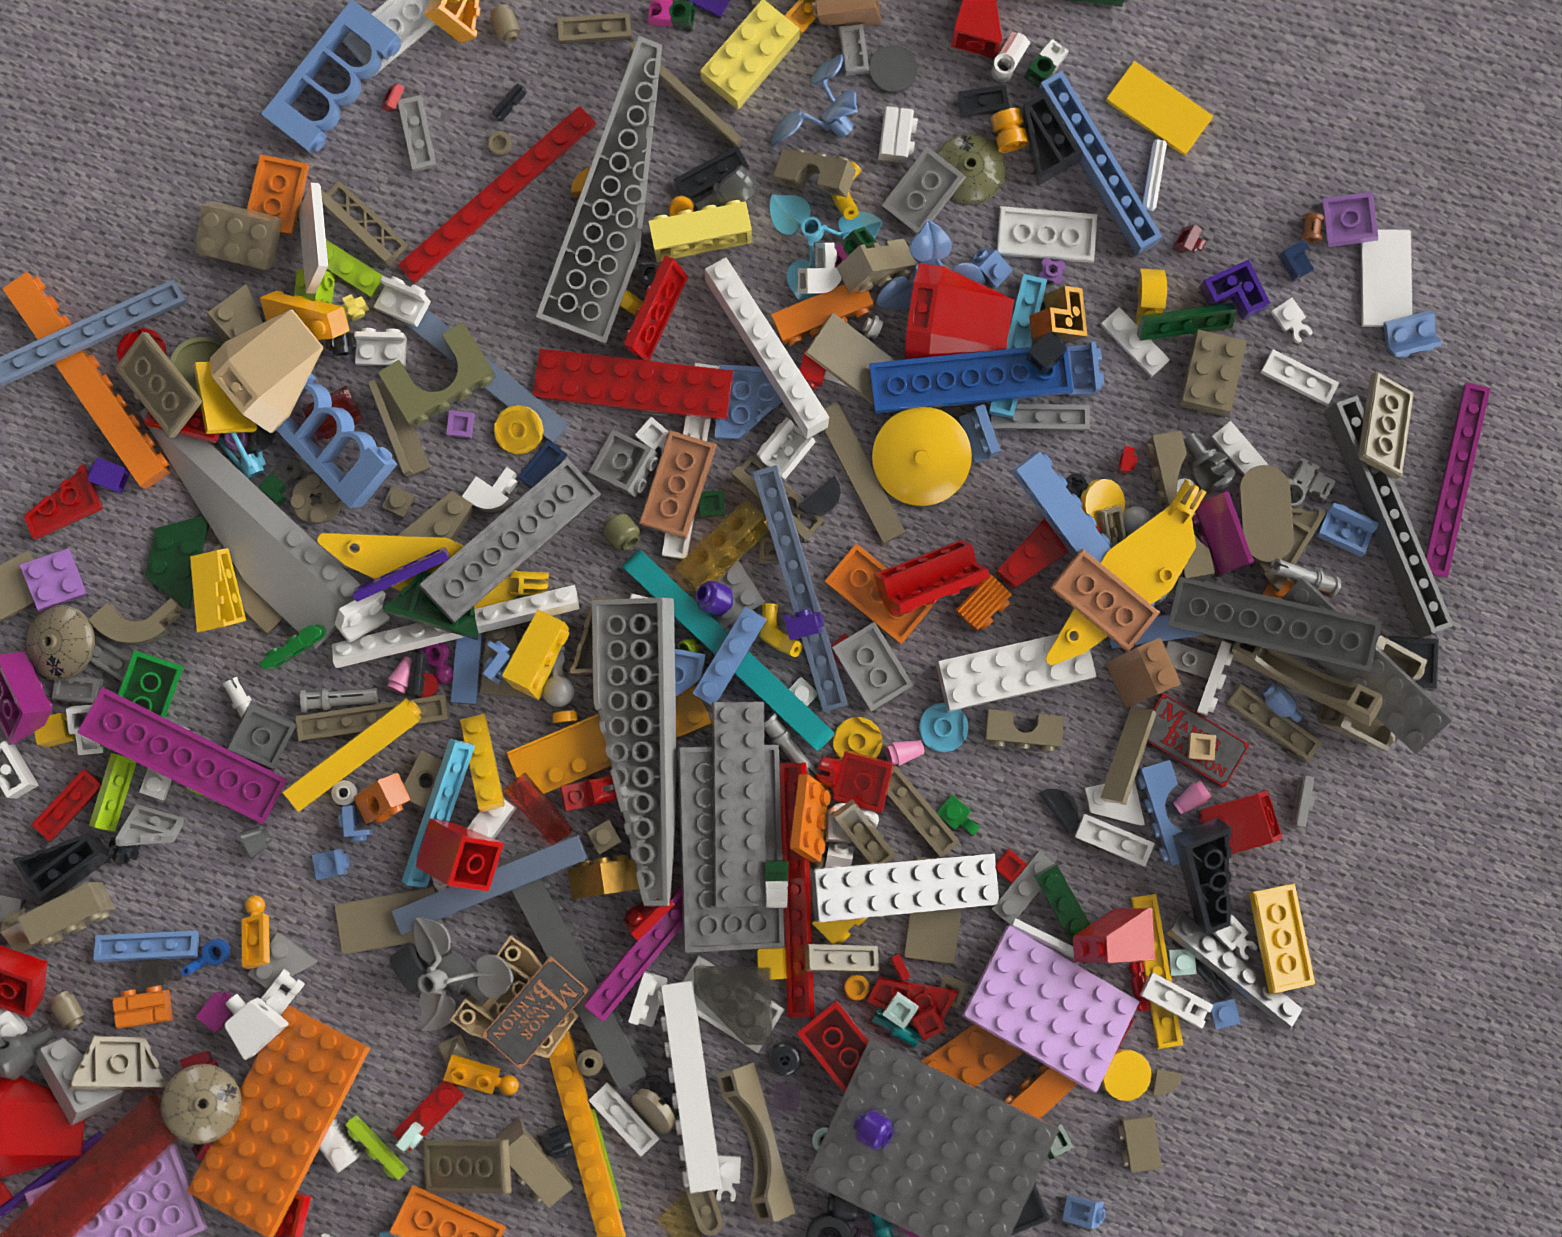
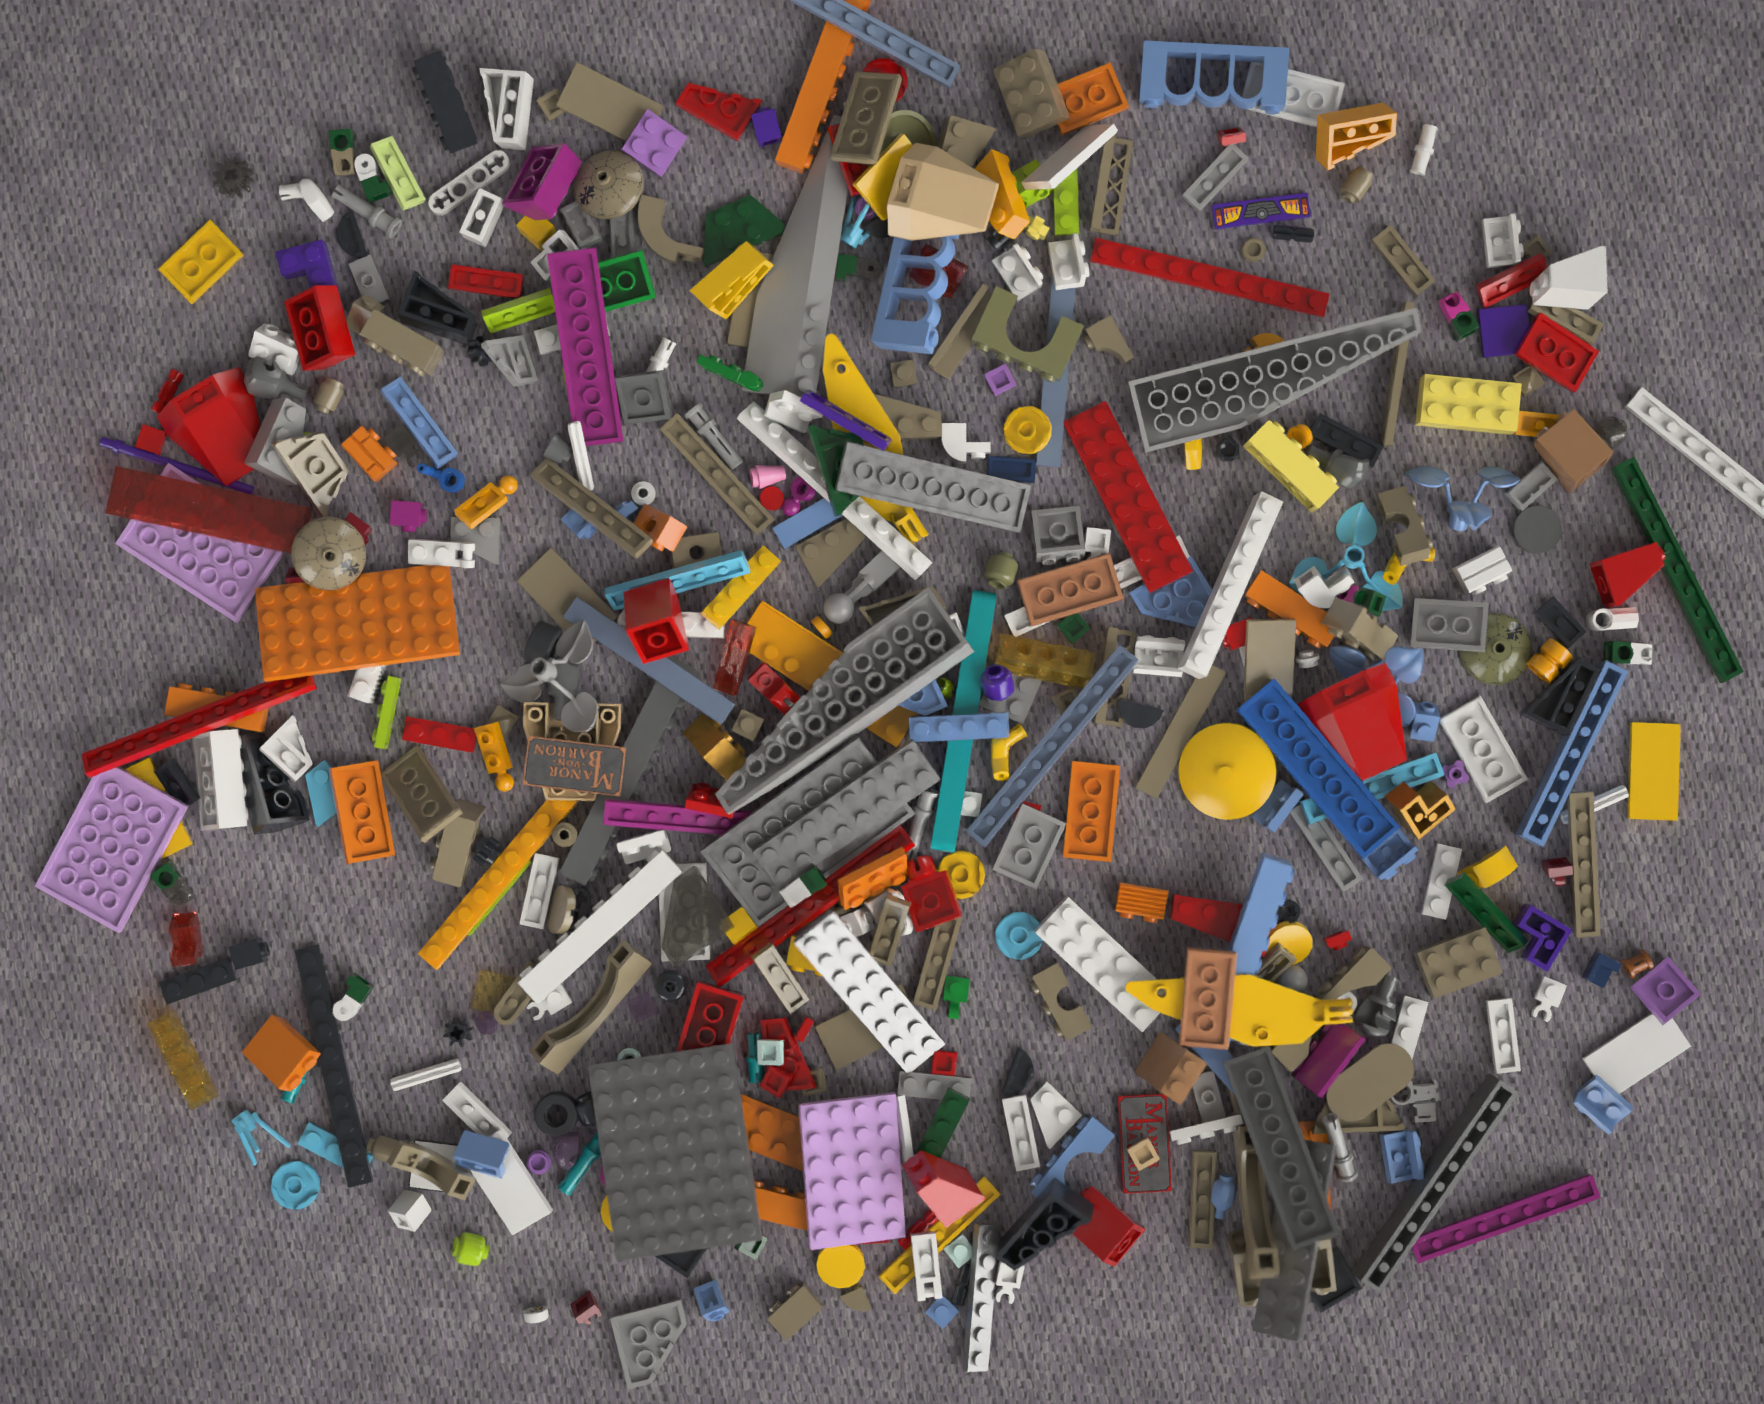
camera: 60 degrees right, 5 degrees up
white torso [225,994,289,1060] -> none
yellow brick [283,698,422,812] -> none
dark tan plate [290,474,342,524] -> none
light aqua plate [396,1122,424,1152] -> none
black piece [408,653,427,696] -> none
medium blue bracket [483,640,513,684] -> none
yellow wedge [502,610,569,701] -> none
red plate [624,256,688,361] -> none
dark purple brick [784,609,824,640] -> none
light orange tile [844,975,870,1000] -> none
dark purple head [853,1110,894,1150] -> none
red brick [874,539,990,616] -> none
bright pink cone [885,740,924,767] -> none
black brick [1026,331,1067,376] -> none
dark tan tile [1100,706,1156,805] -> none
bright pink cone [1173,781,1212,815] -> none
yellow tile [1249,884,1315,994] -> none
light grey plate [1291,776,1315,827] -> none
dark tan tile [1358,372,1414,479] -> none
none -> dark tan plate [531,458,653,559]
none -> white axle [568,421,594,491]
none -> dark tan arch [1083,315,1134,365]
none -> tile [1212,193,1311,230]
none -> dark tan plate [1567,791,1601,938]

